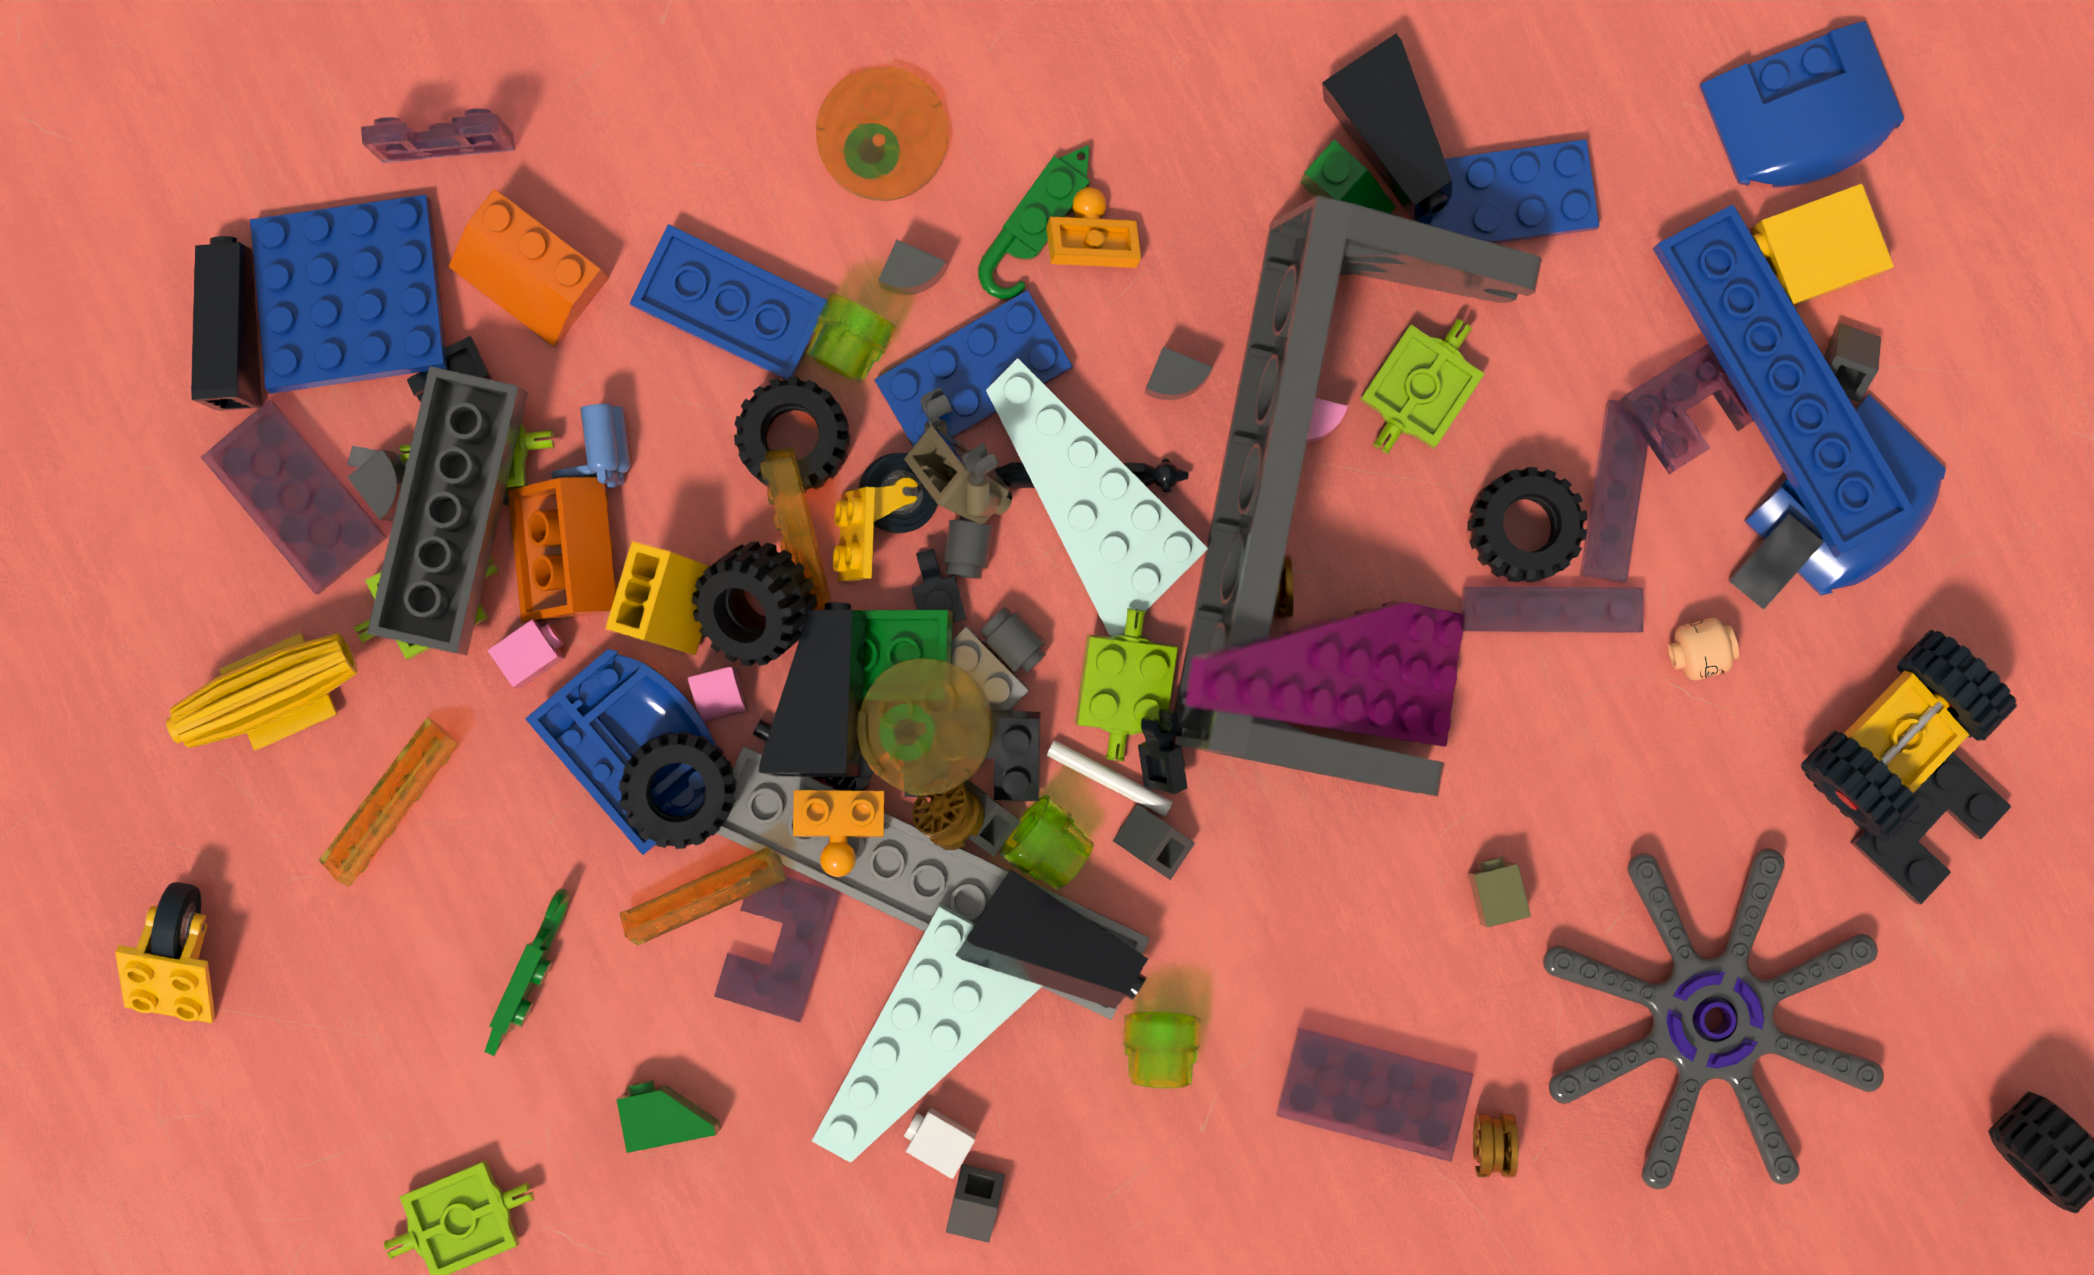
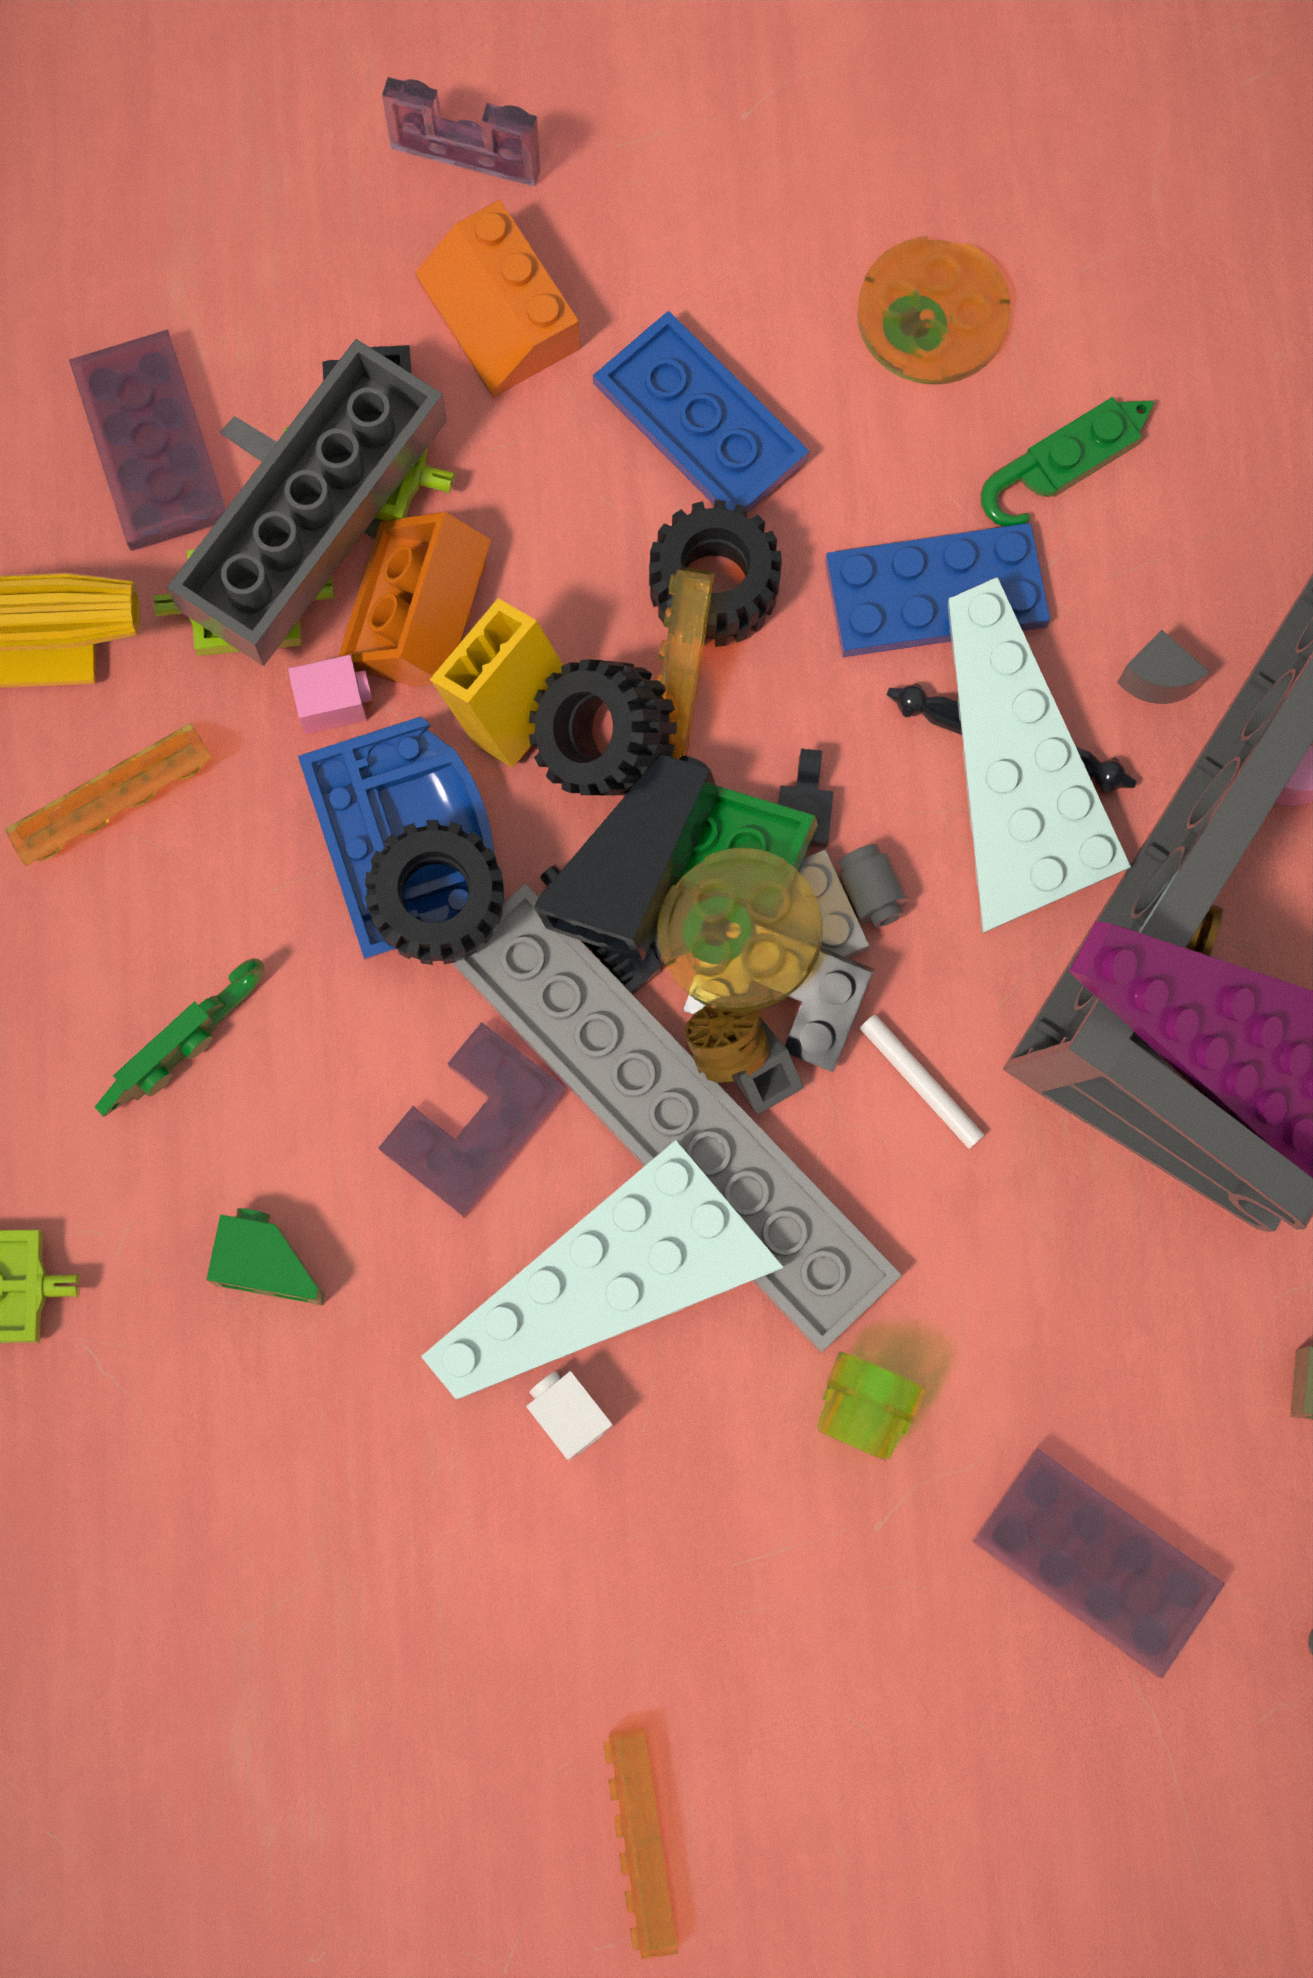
camera: 20 degrees right, 10 degrees down
black slope [191,236,262,411] -> none
blue plate [250,195,448,394] -> none
dark grey brick [347,450,405,521] -> none
medium blue piece [551,404,631,488] -> none
clear yellow piece [619,847,786,946] -> none
bright pink brick [688,666,748,722] -> none
light orange plate [793,790,884,877] -> none
clear neon green piece [807,293,898,382] -> none
yellow plate [833,453,938,582] -> none
dark grey brick [878,239,947,295] -> none
dark tan torso [904,388,1012,524] -> none
dark grey brick [943,515,993,579] -> none
dark grey brick [946,1164,1005,1243] -> none
black slope [955,869,1148,1009] -> none
clear neon green piece [1000,795,1094,890] -> none
light orange plate [1046,187,1141,268] -> none
lime plate [1075,608,1178,761] -> none
dark grey brick [1113,804,1195,880] -> none
black plate [1138,709,1188,794] -> none
pearl gold wheel [1473,1113,1519,1177] -> none

